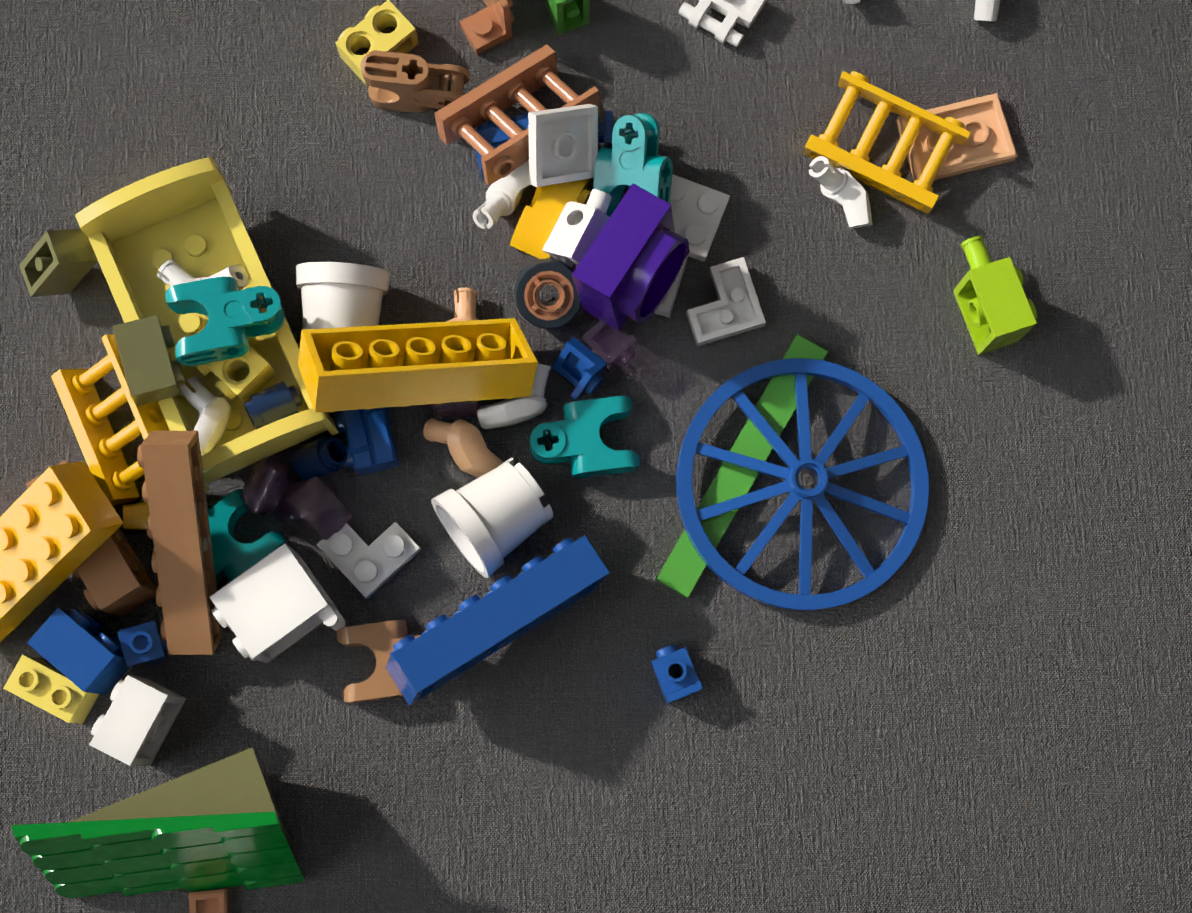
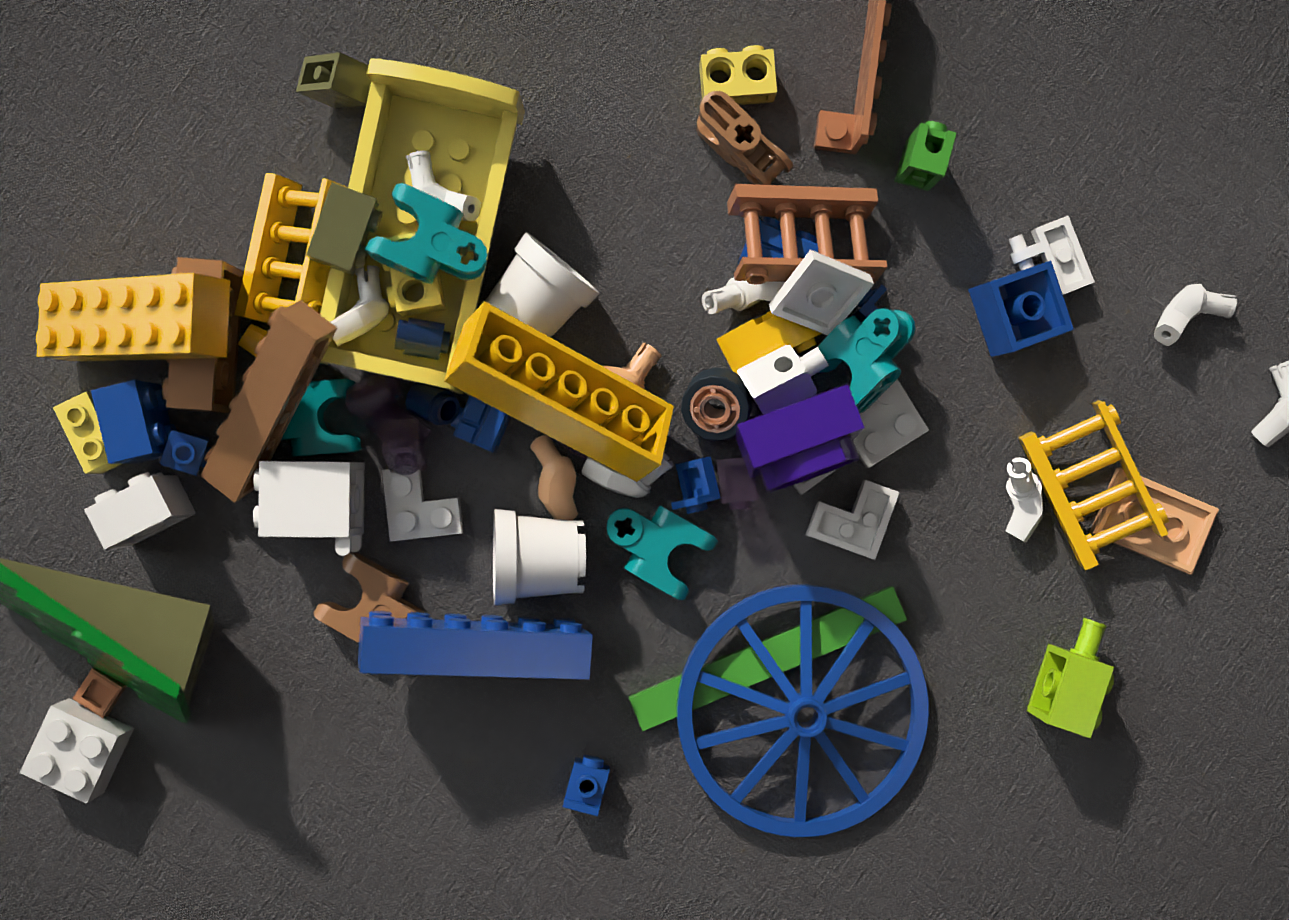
camera: 40 degrees right, 10 degrees up
none -> blue slope [968,261,1074,357]

